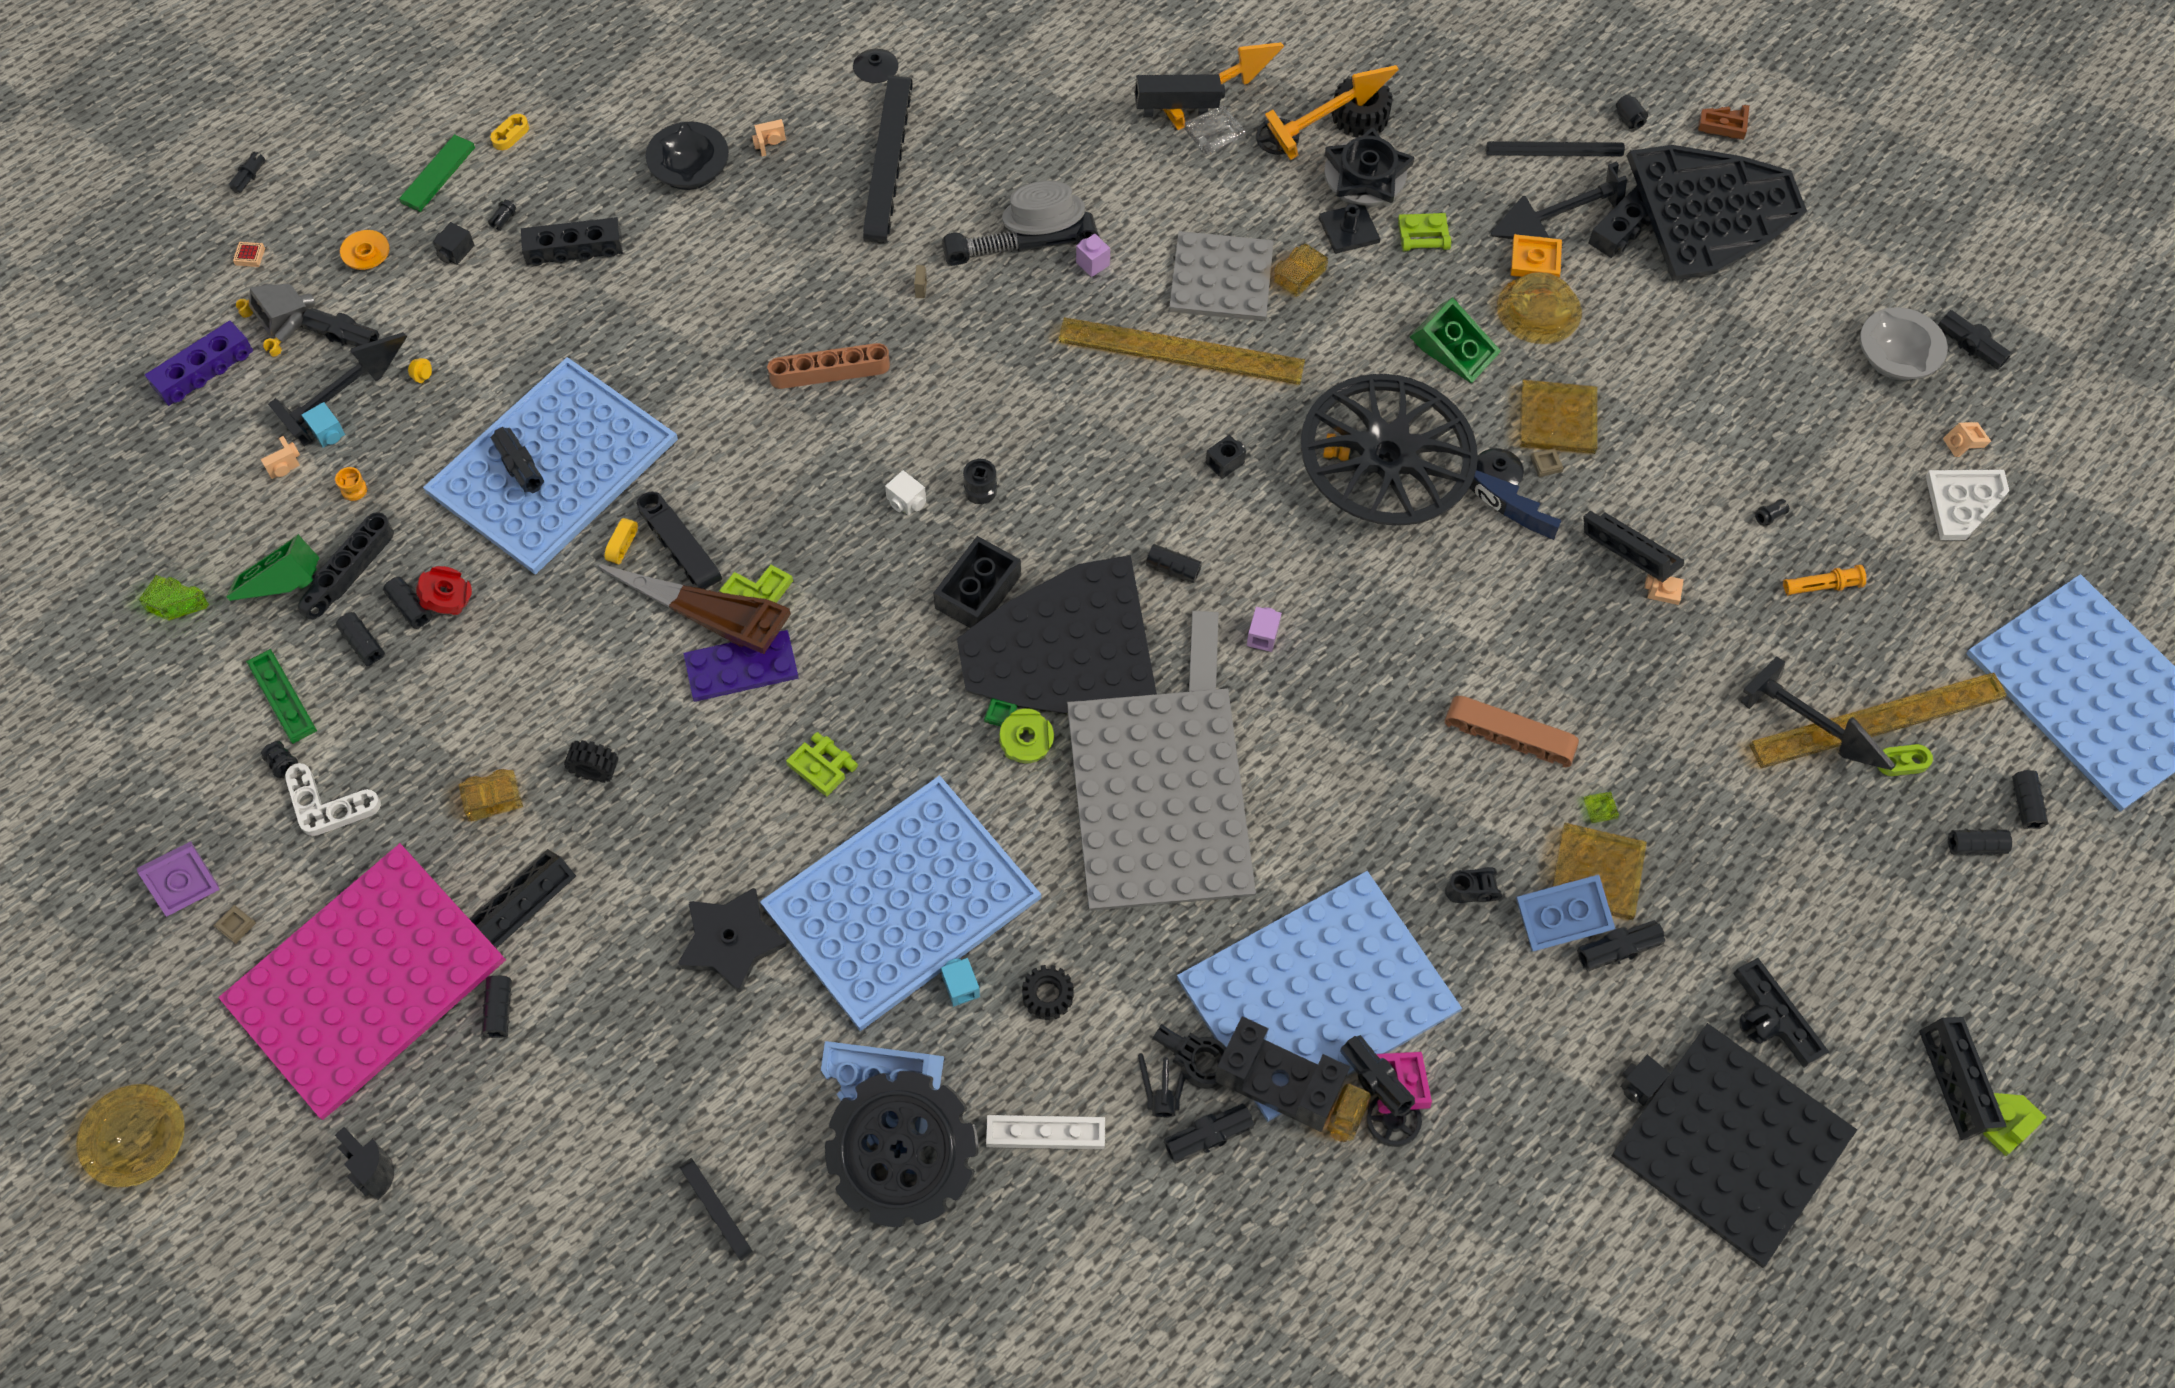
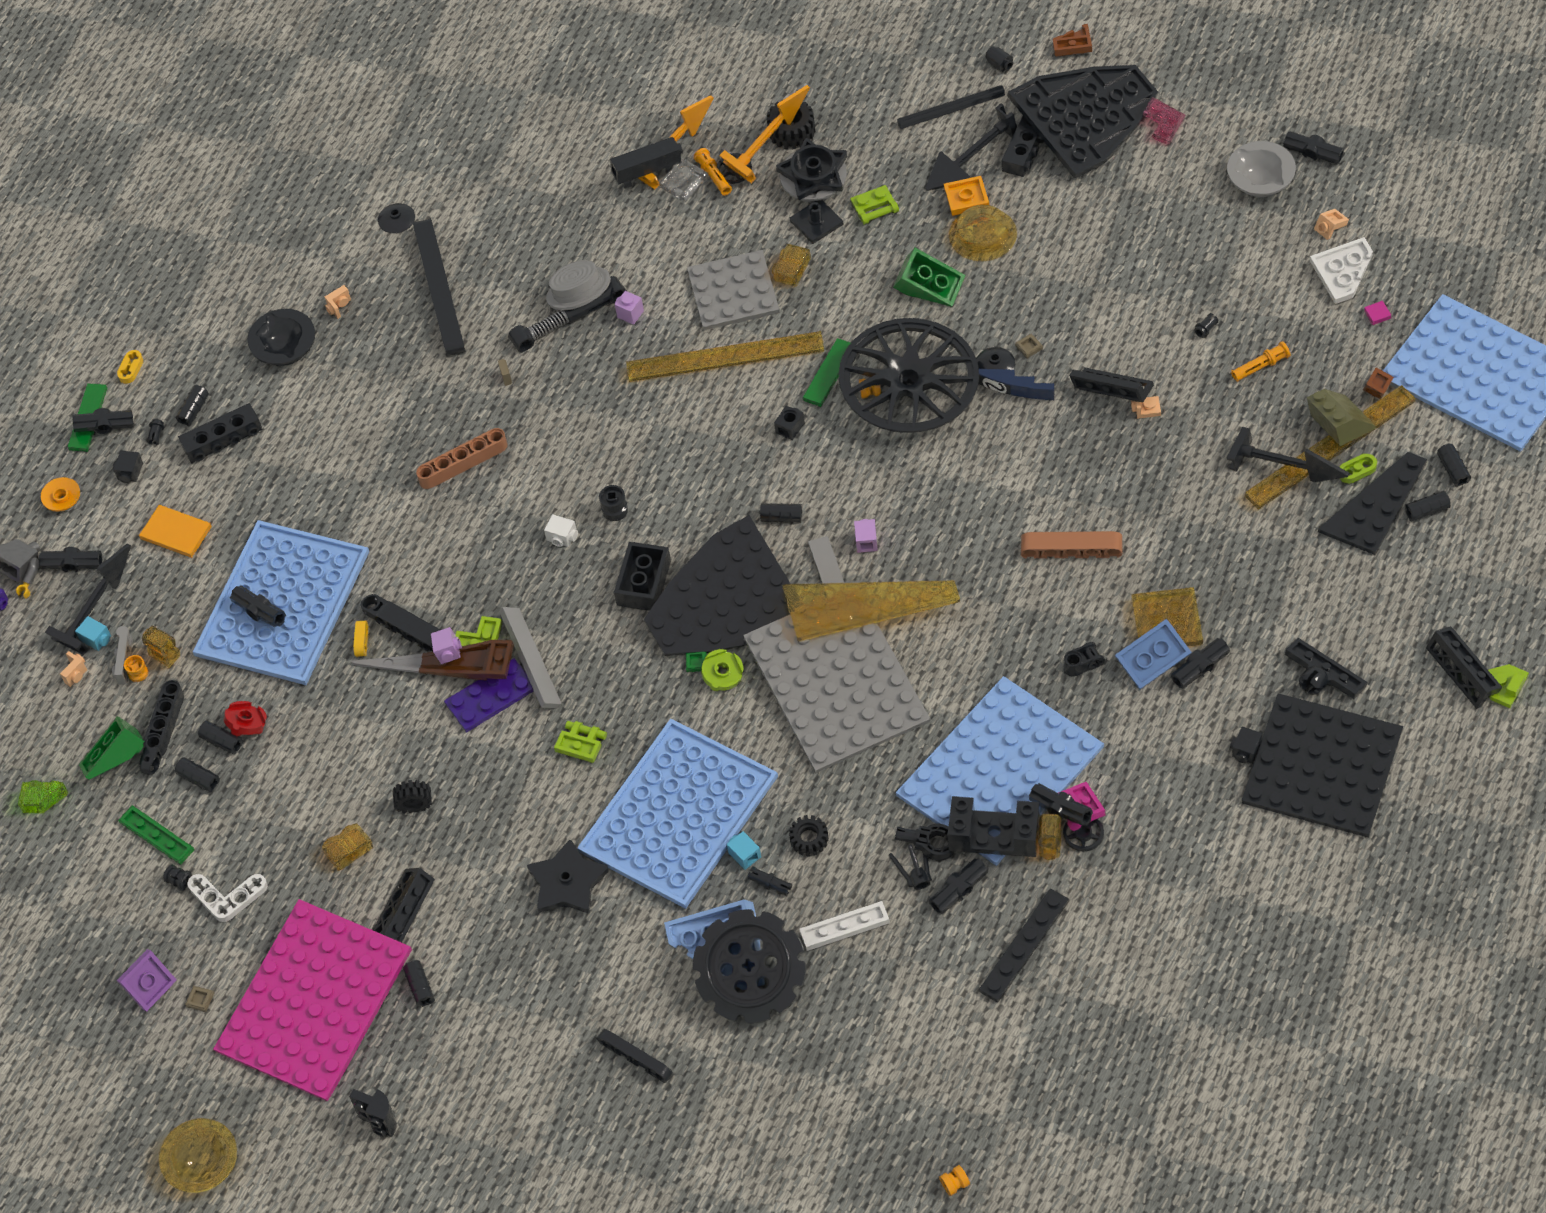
camera: 10 degrees left, 5 degrees down
yellow plate [408,358,432,383] -> none
clear yellow plate [1520,380,1597,454] -> none
clear neon green tile [1584,791,1619,823] -> none
none -> black piece [72,408,134,434]
none -> light grey plate [112,626,133,685]
none -> light orange tile [139,505,212,558]
none -> clear yellow brick [142,625,180,668]
none -> black axle [175,385,209,426]
none -> lavender brick [431,627,462,664]
none -> light grey tile [499,607,562,708]
none -> light orange pin [693,148,732,196]
none -> black pin [747,867,792,896]
none -> clear yellow wing [782,580,960,642]
none -> green tile [803,338,851,407]
none -> black plate [979,888,1069,1003]
none -> clear pink plate [1143,97,1186,145]
none -> olive slope [1306,389,1376,446]
none -> black wing [1318,452,1427,555]
none -> dark orange brick [1363,367,1394,400]
none -> dark pink tile [1364,301,1391,325]

